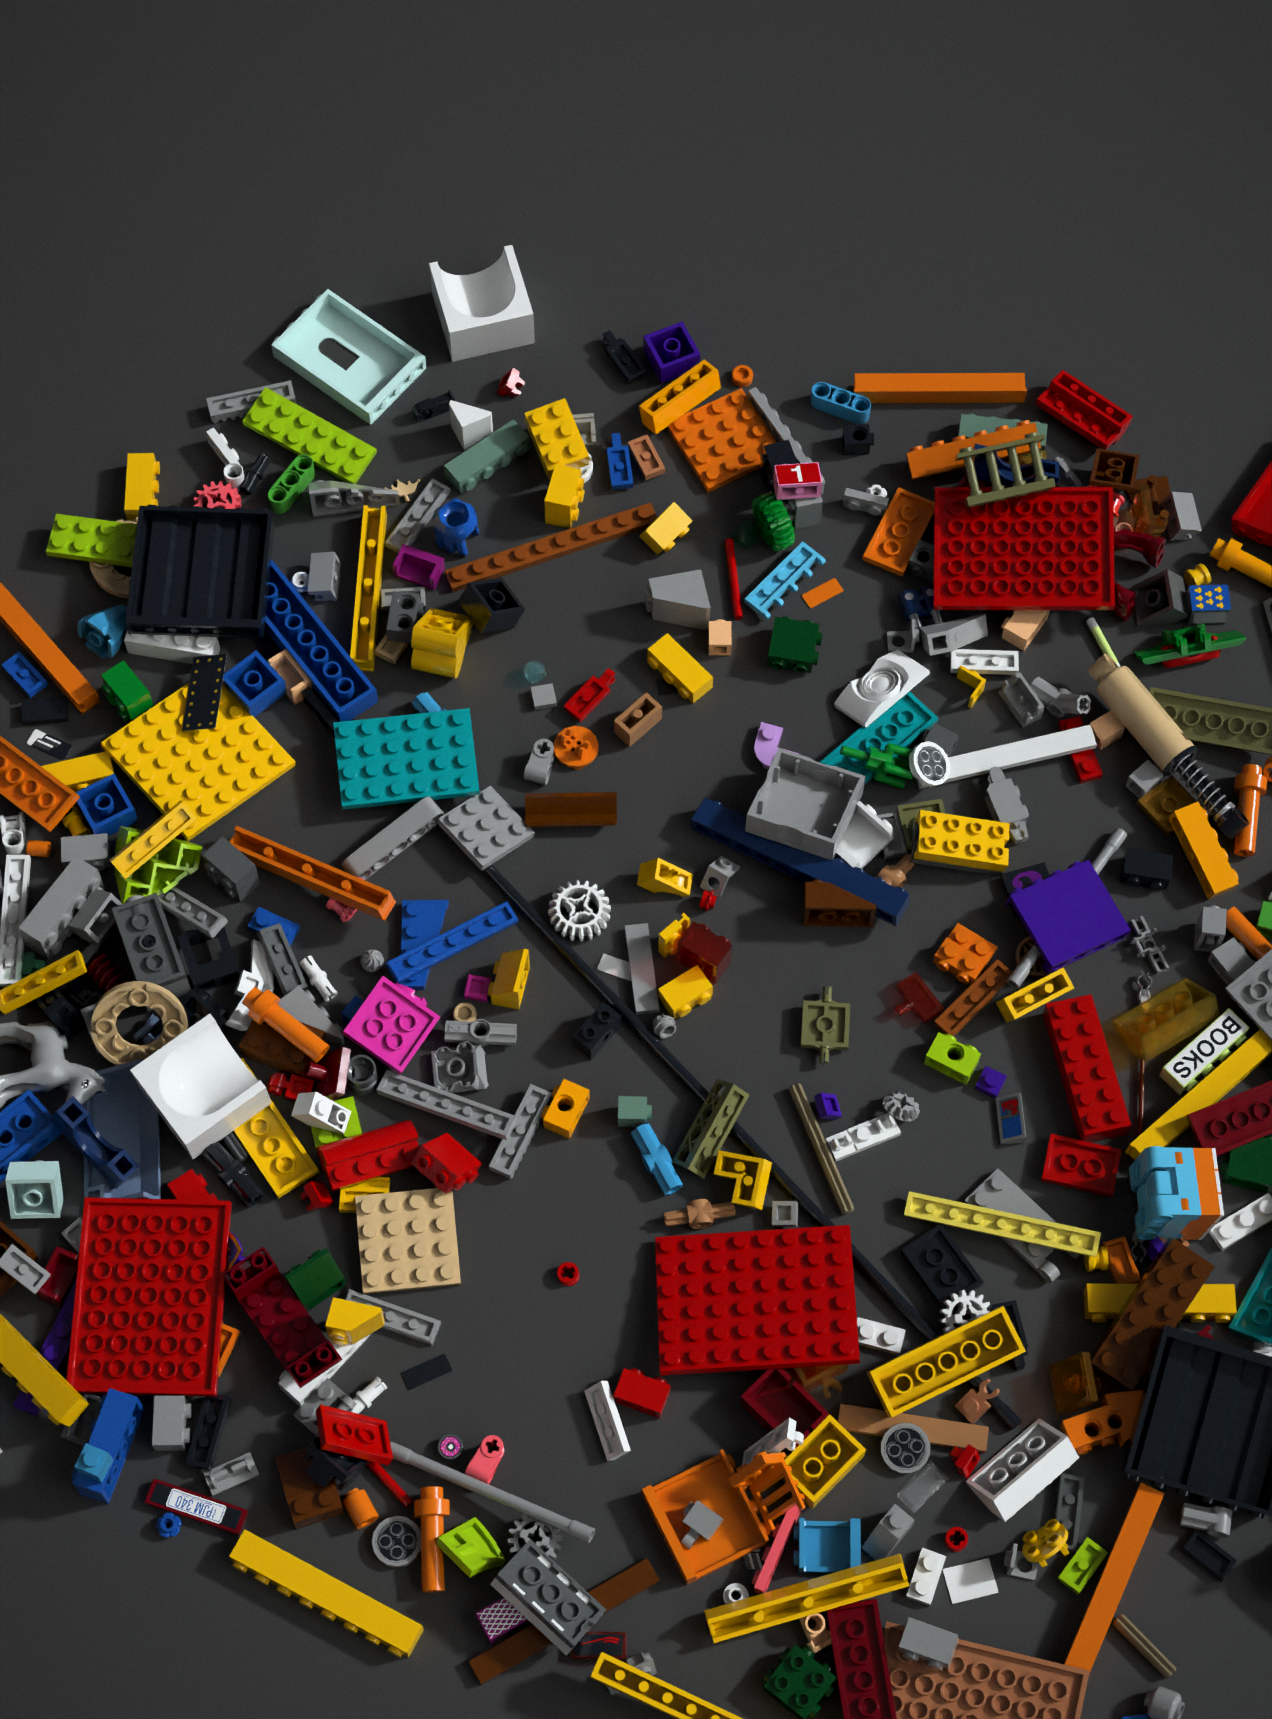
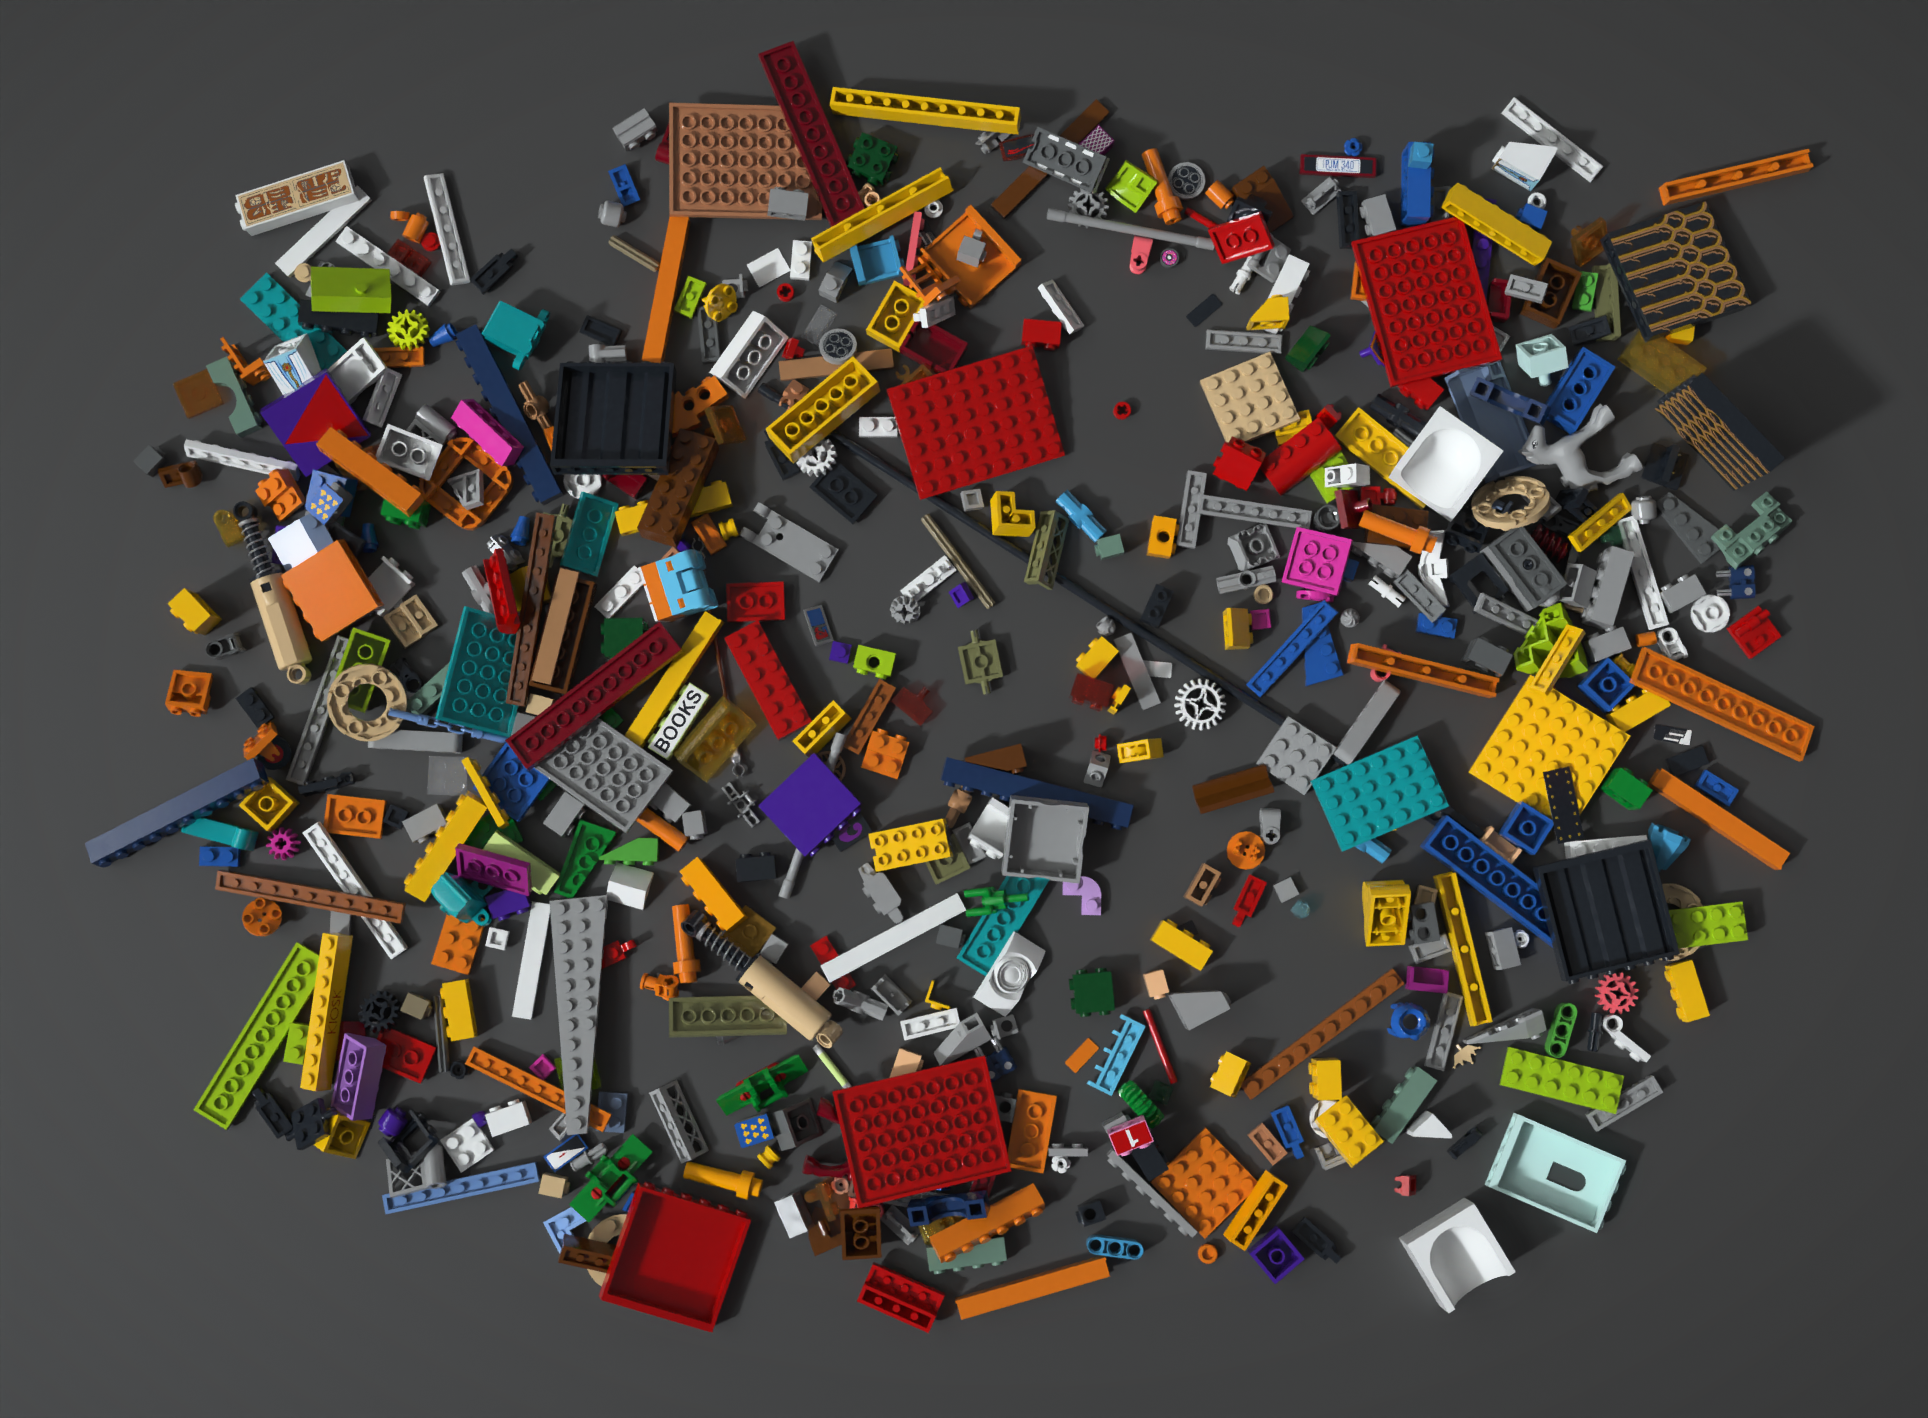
camera: 160 degrees right, 20 degrees up
dark red slope [222,1246,342,1388] -> none
yellow brick [229,1529,424,1658] -> none
black brick [458,577,525,633] -> none
medium nougat axle [664,1199,736,1229] -> none
light yellow plate [904,1191,1101,1258] -> none
tile [909,741,950,787] -> none
olive fence [955,432,1056,509] -> none

